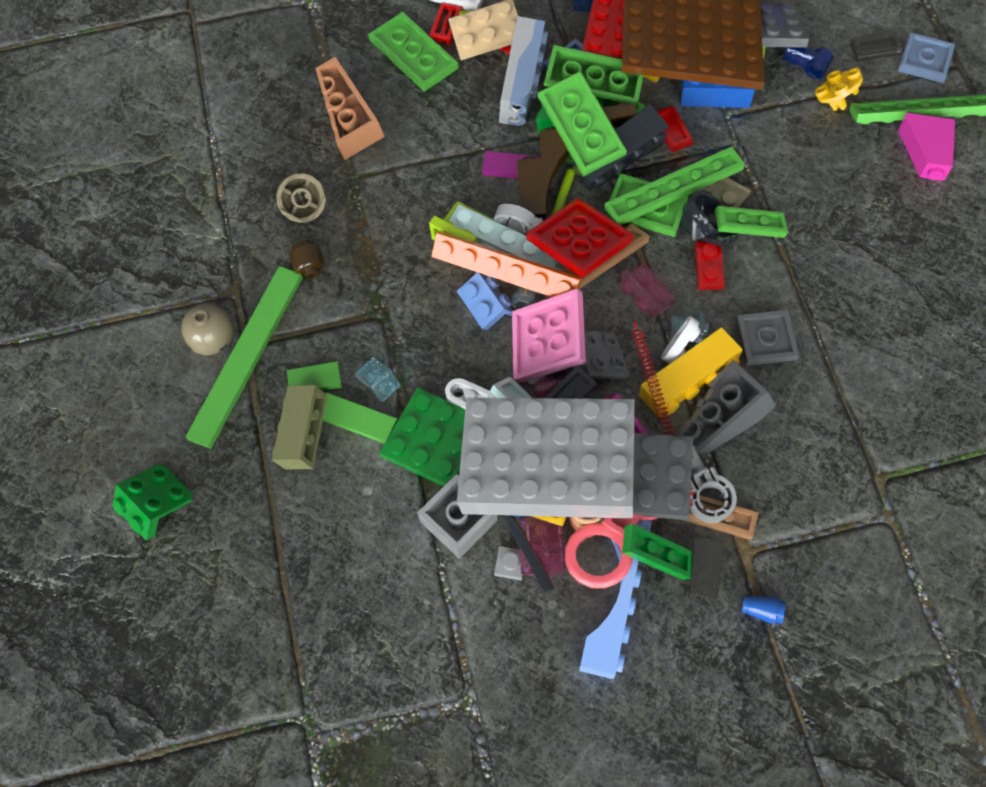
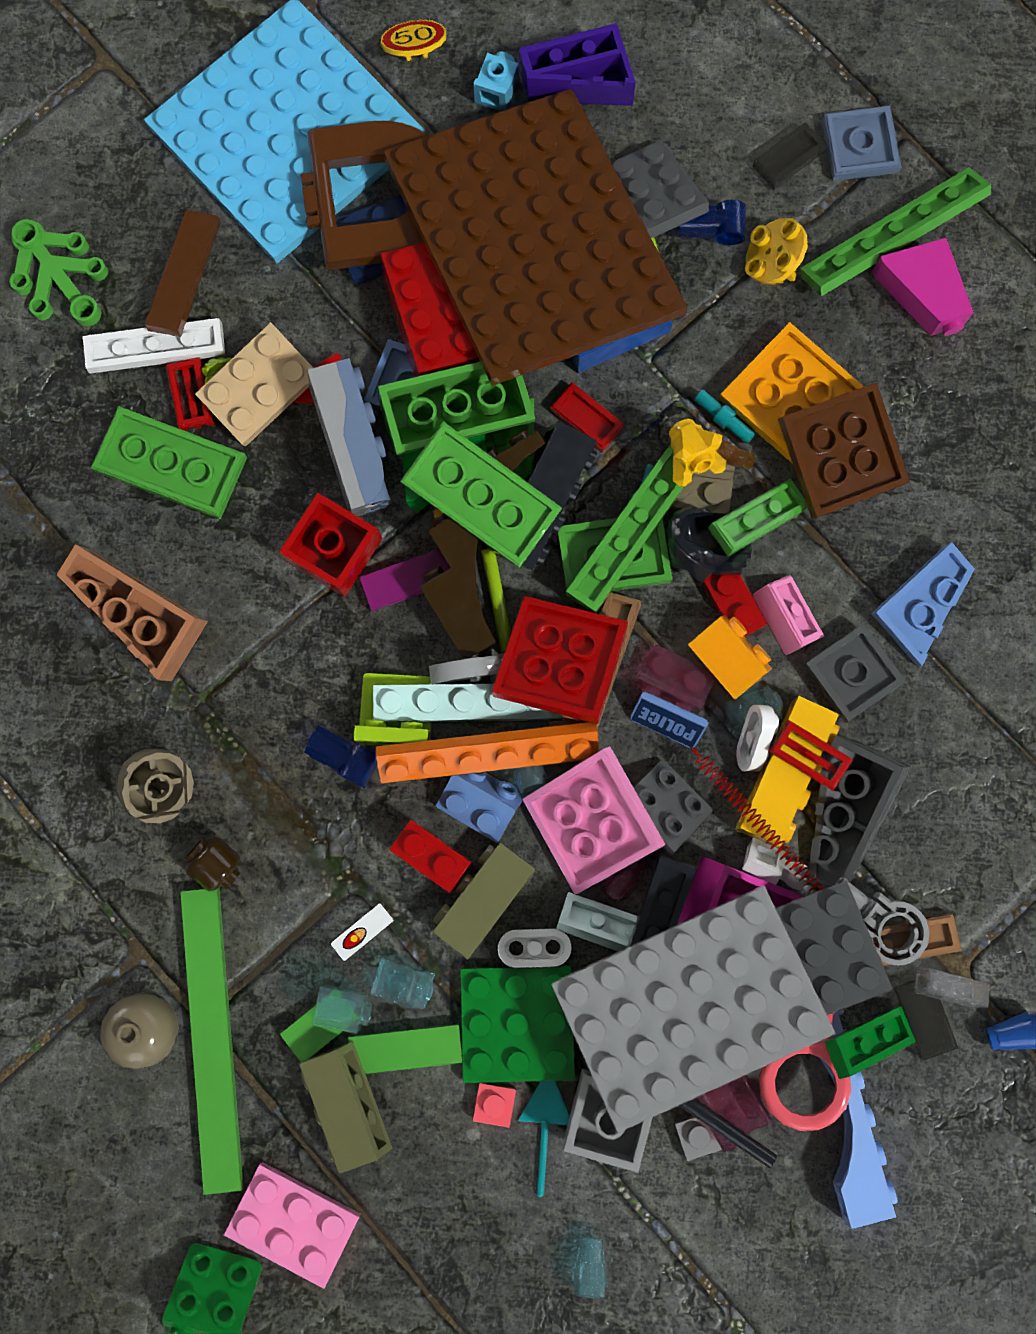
camera: 30 degrees left, 15 degrees up
none -> bright pink plate [224,1162,361,1289]
none -> red brick [279,493,382,597]
none -> clear blue piece [304,726,377,788]
none -> clear light blue brick [312,984,373,1034]
none -> white sticker [331,904,393,961]
none -> red brick [389,820,472,893]
none -> olive brick [433,843,536,959]
none -> coral plate [473,1083,516,1128]
none -> teal piece [518,1081,569,1197]
none -> clear light blue cone [571,1237,609,1298]
none -> slope [630,691,709,748]
none -> yellow rock [669,419,726,487]
none -> light orange brick [688,615,772,699]
none -> teal bar [694,390,755,444]
none -> clear orange arm [716,439,755,469]
none -> light orange plate [719,322,864,464]
none -> white plate [742,837,807,890]
none -> bright pink slope [753,575,824,655]
none -> red tile [769,720,853,791]
none -> reddish brown plate [778,382,910,519]
none -> medium blue wing [871,542,975,666]
none -> clear piece [914,968,990,1008]

